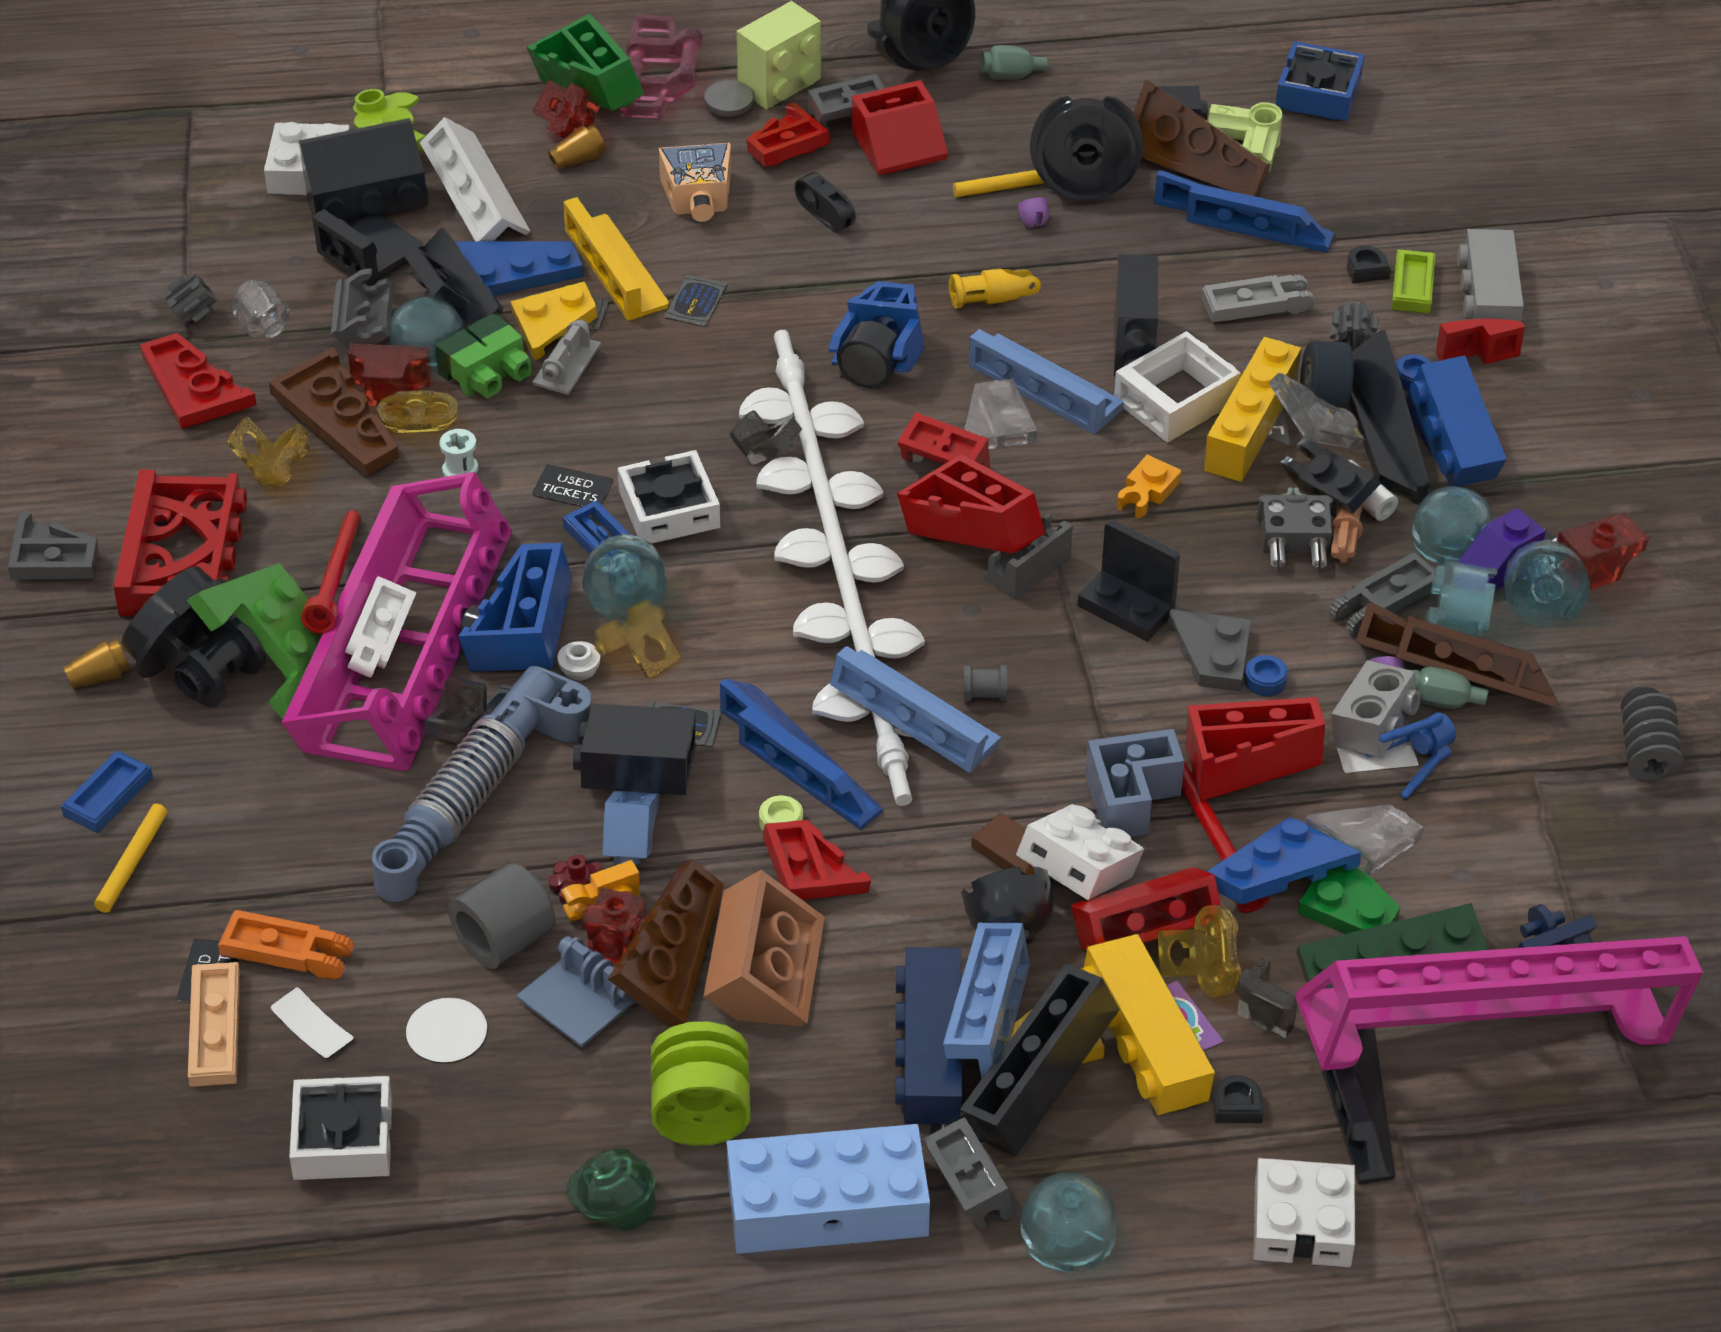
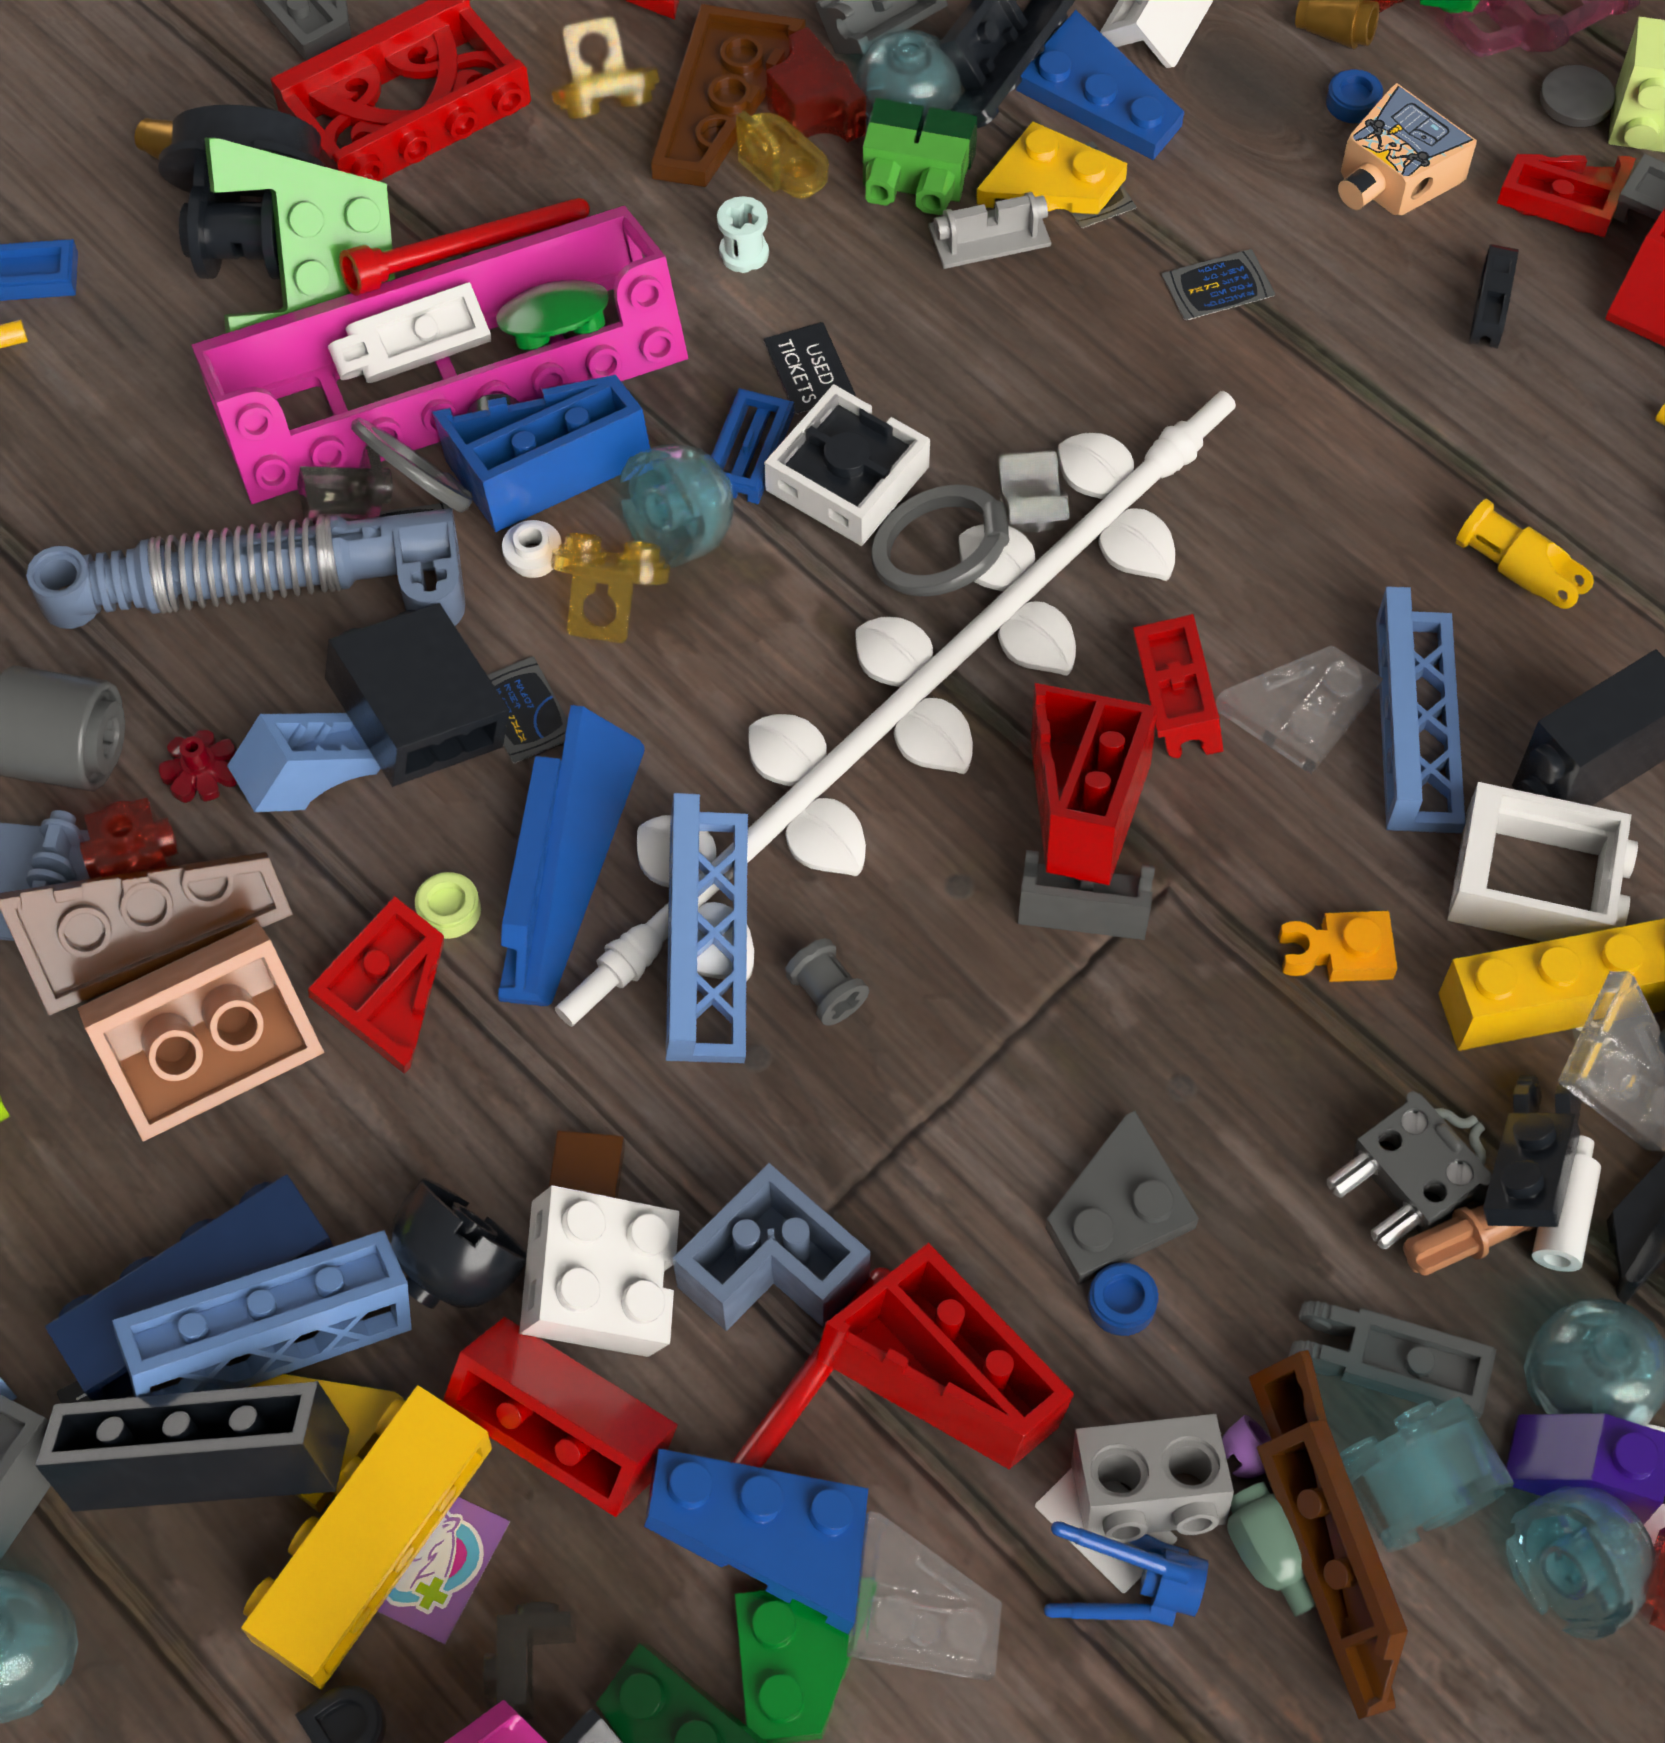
camera: 55 degrees right, 15 degrees up
light orange plate [561,860,641,921] -> none
yellow panel [563,197,669,321] -> none
piece [829,281,925,388] -> none
black bracket [1077,520,1180,642] -> none
clear yellow bracket [1158,905,1241,997] -> none
none -> dark grey piece [351,418,473,513]
none -> green dish [496,280,609,350]
none -> dark grey piece [871,485,1009,596]
none -> blue tile [1326,69,1383,123]

